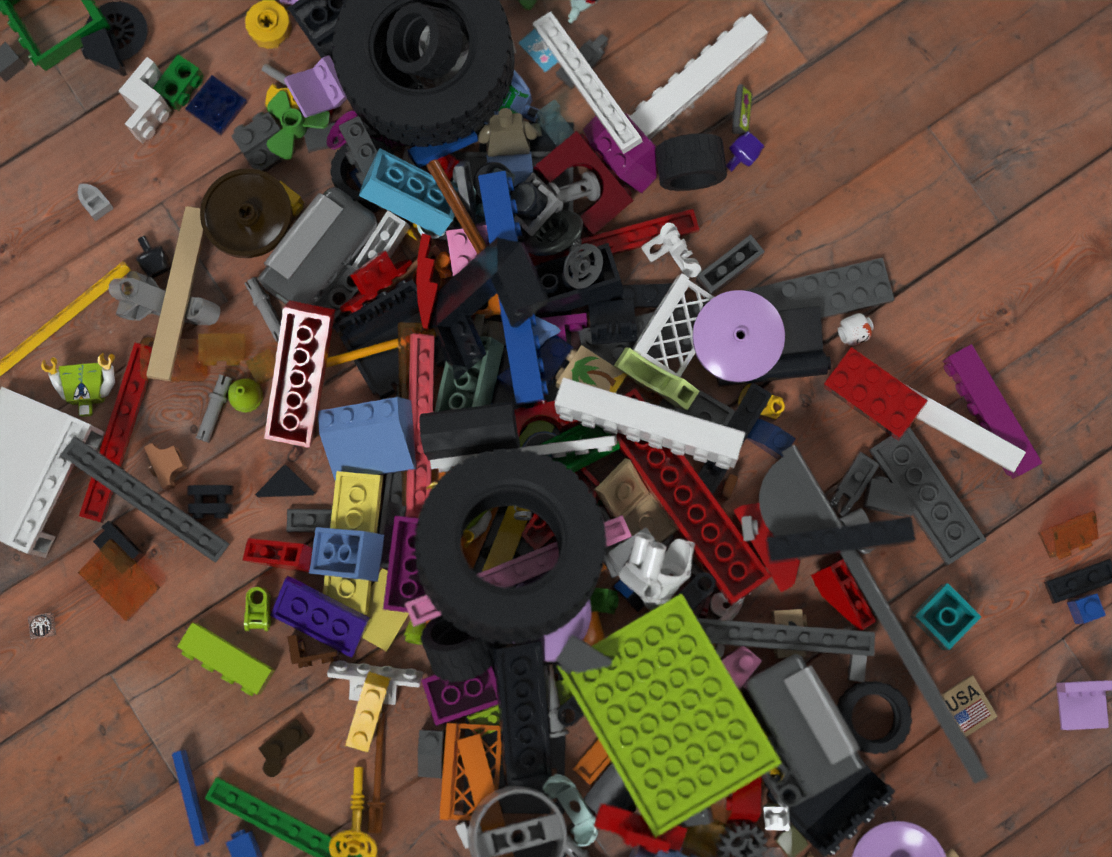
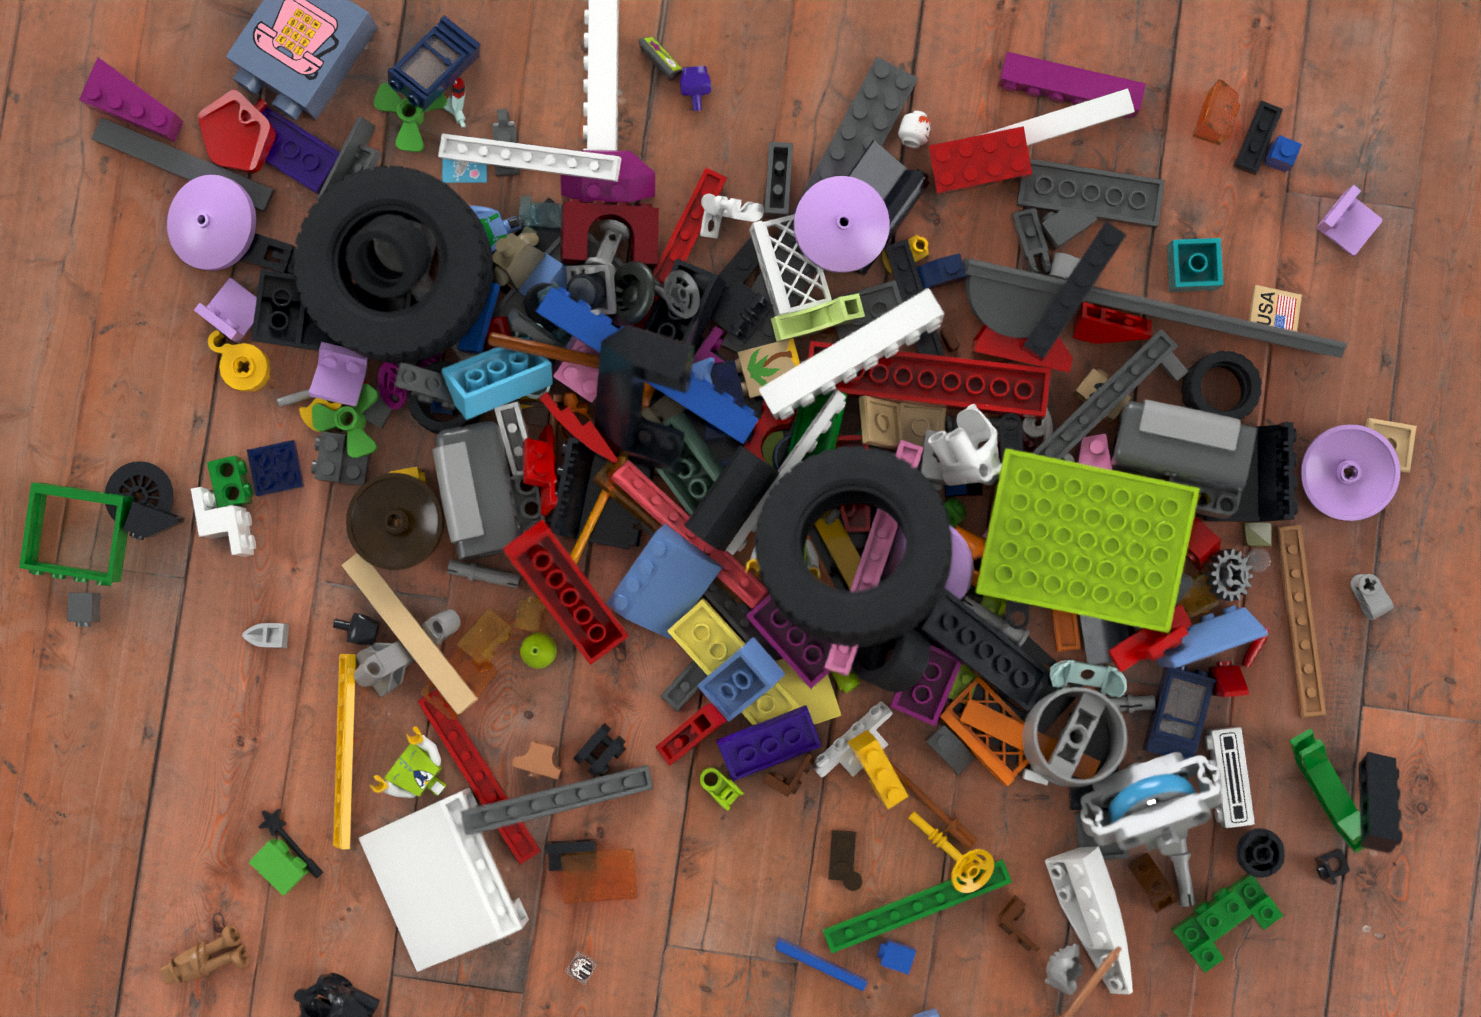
camera: 45 degrees left, 5 degrees up
lime brick [177,623,275,696] -> none
light grey pin [195,374,233,443] -> none
black tile [255,464,316,498] -> none
dark grey slope [556,635,613,674] -> none
black tyre [656,133,727,191] -> none
light grey plate [741,516,759,541] -> none
white tile [764,804,791,830] -> none

